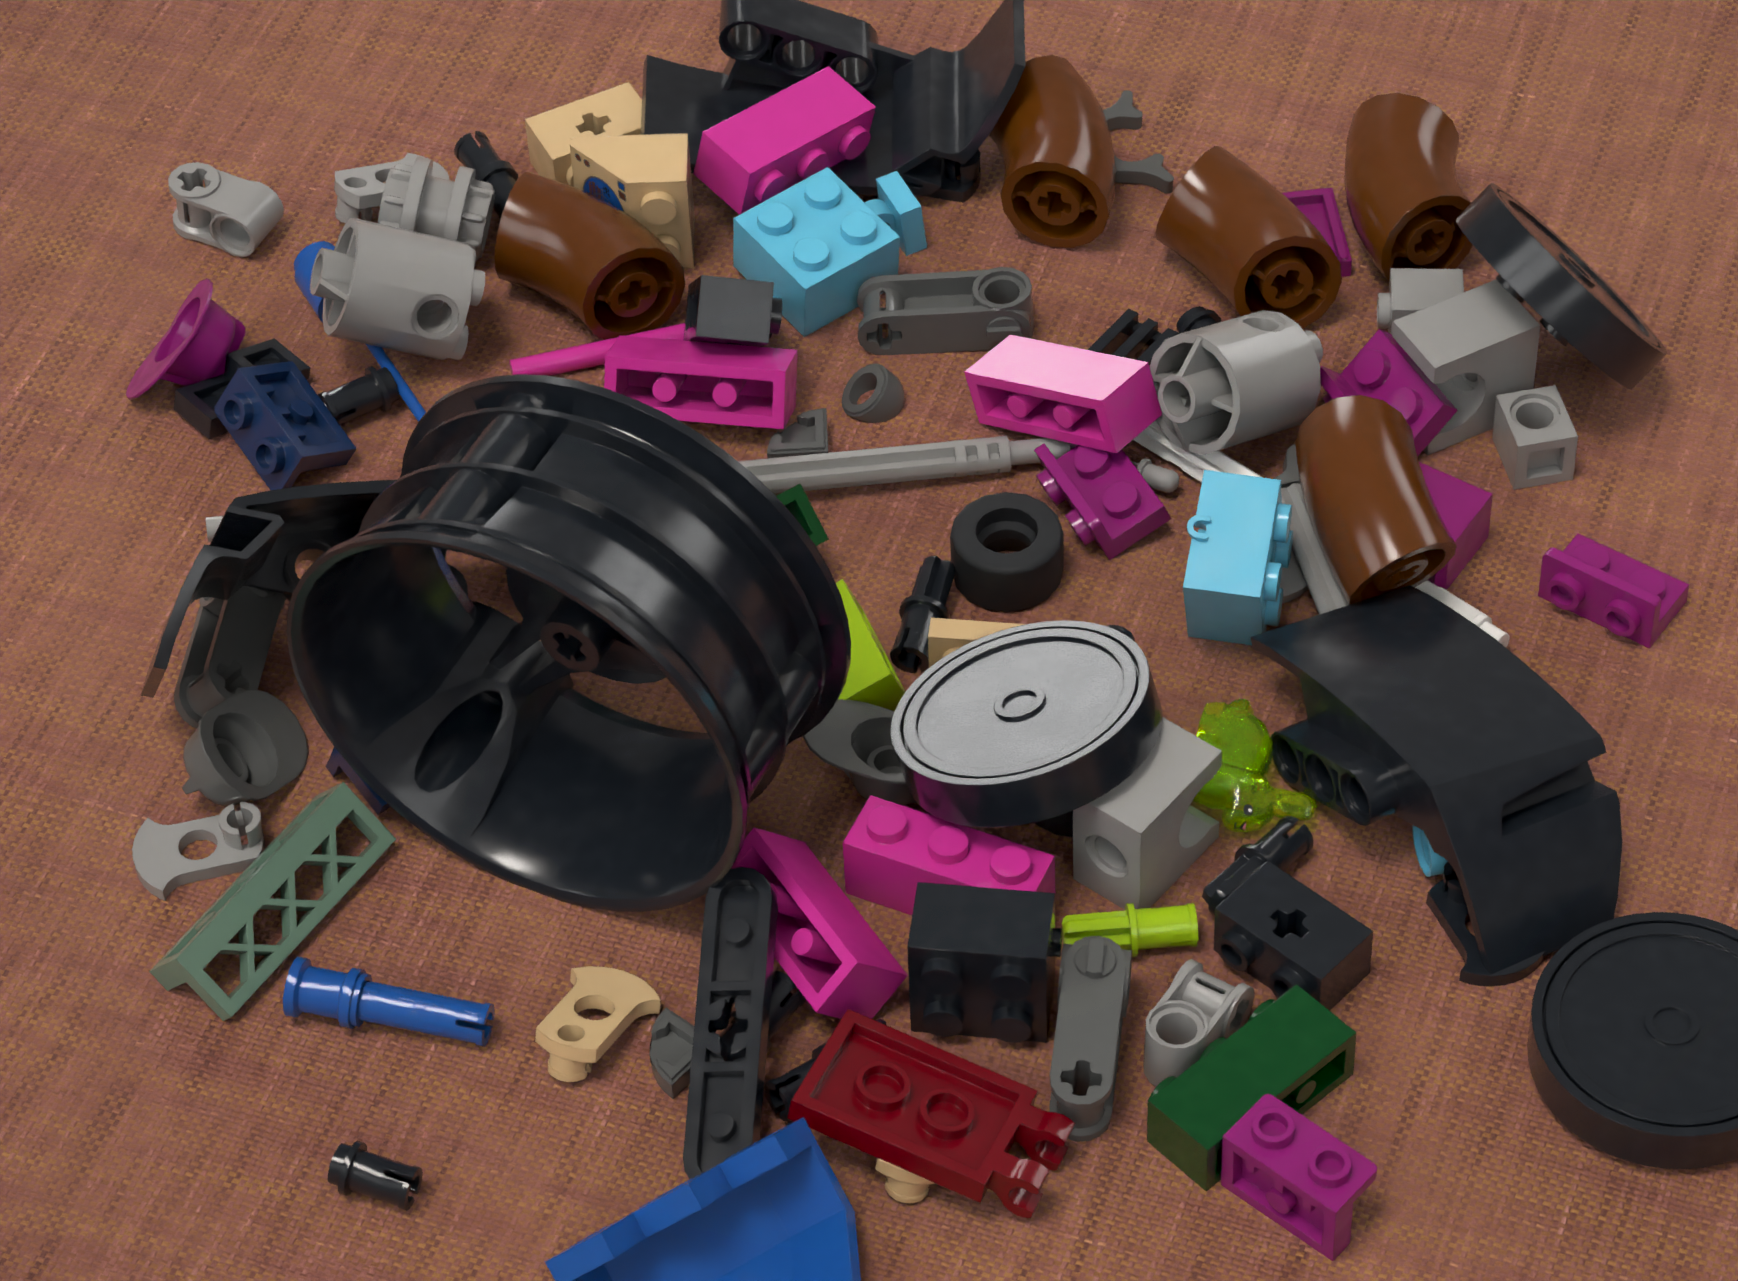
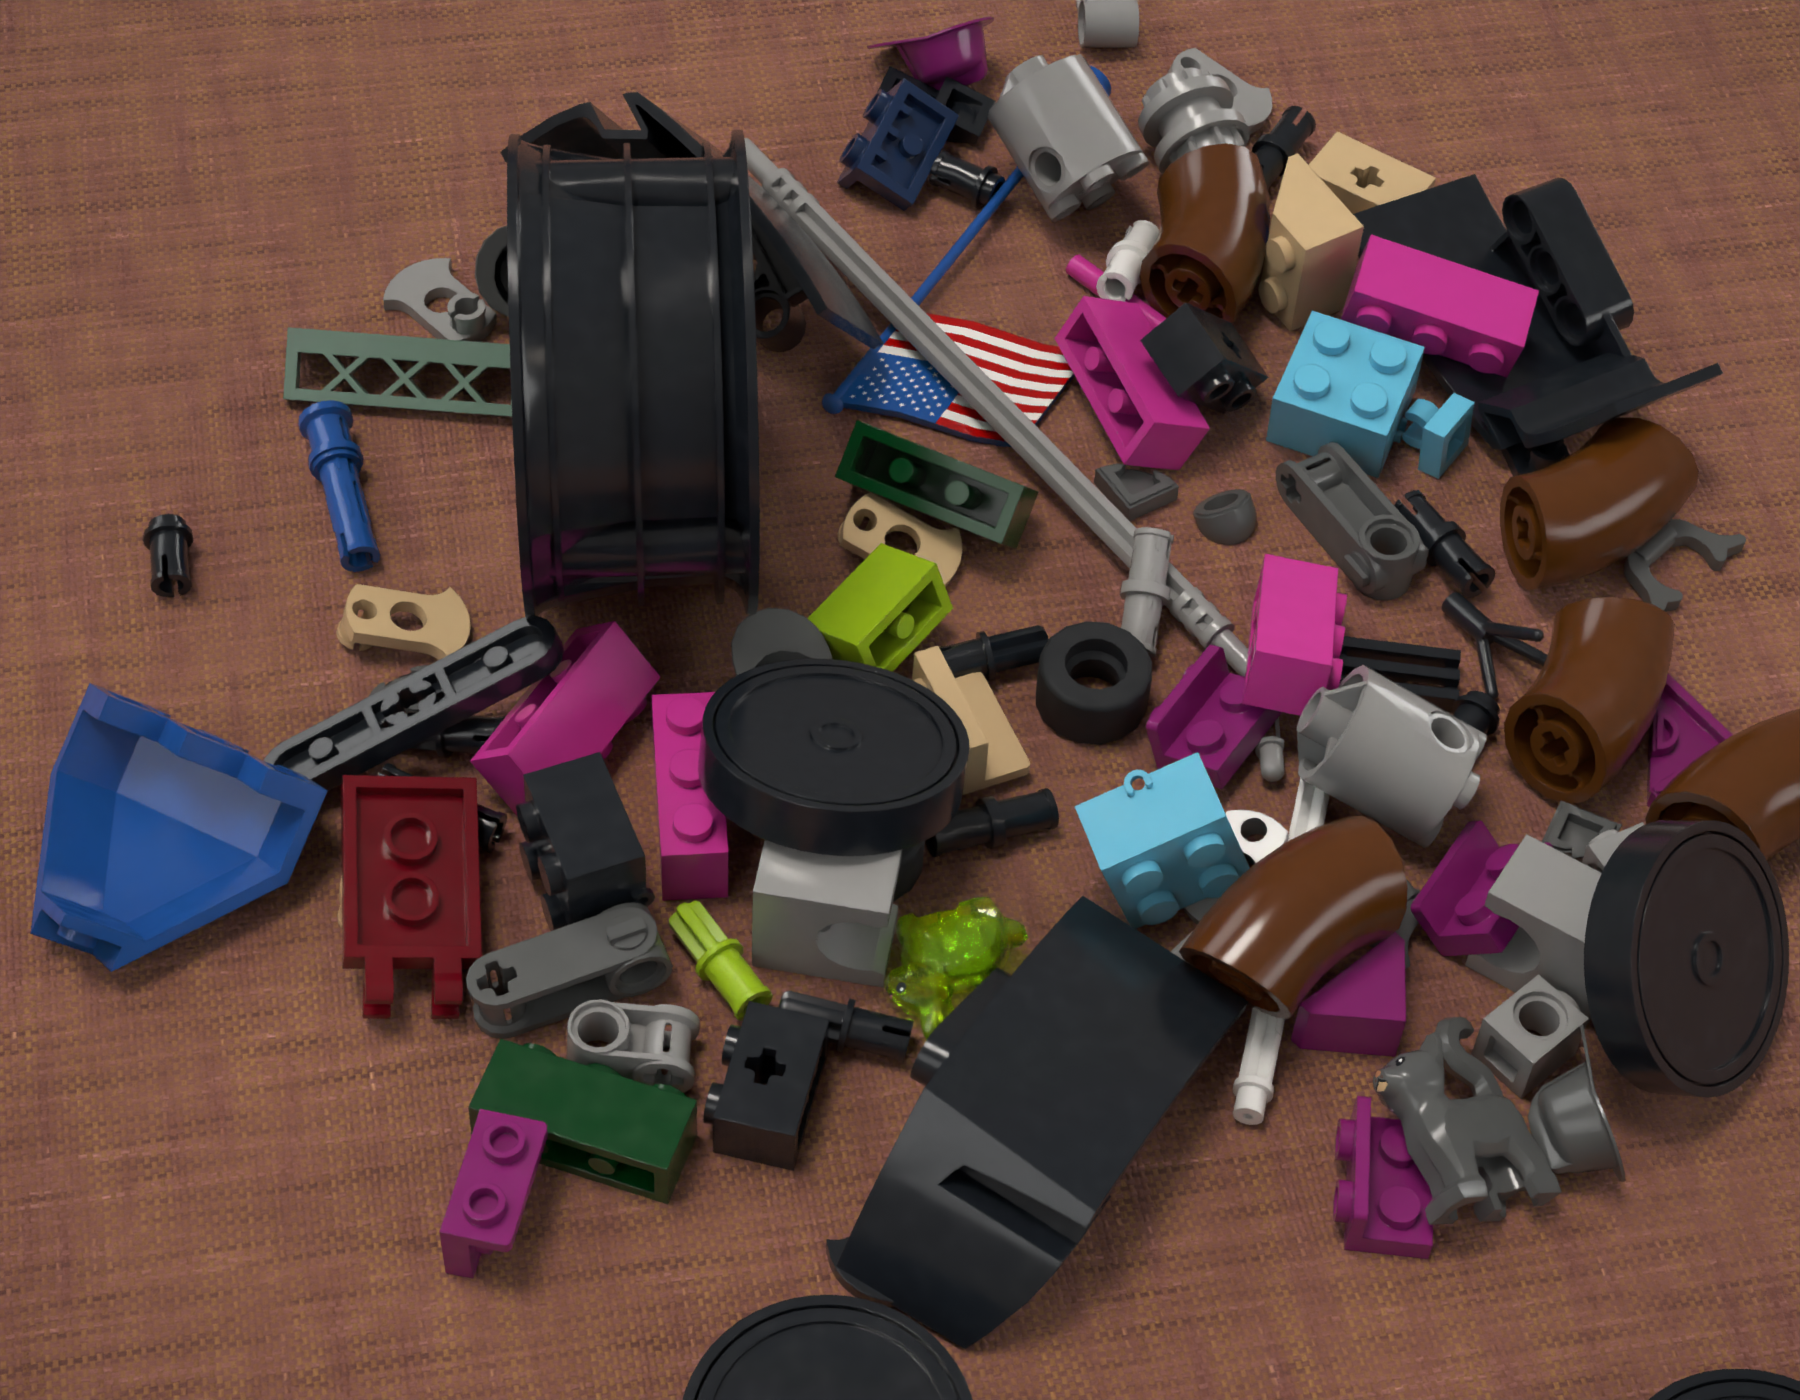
camera: 55 degrees right, 5 degrees up
none -> white pin [1096,220,1159,302]
none -> light grey pin [1120,527,1174,658]
none -> dark grey animal [1373,1017,1562,1225]
none -> black pin [1394,490,1496,598]
none -> black plant [1442,592,1547,700]
none -> dark grey piece [1528,1025,1626,1182]
none -> dark grey tile [1542,800,1622,863]

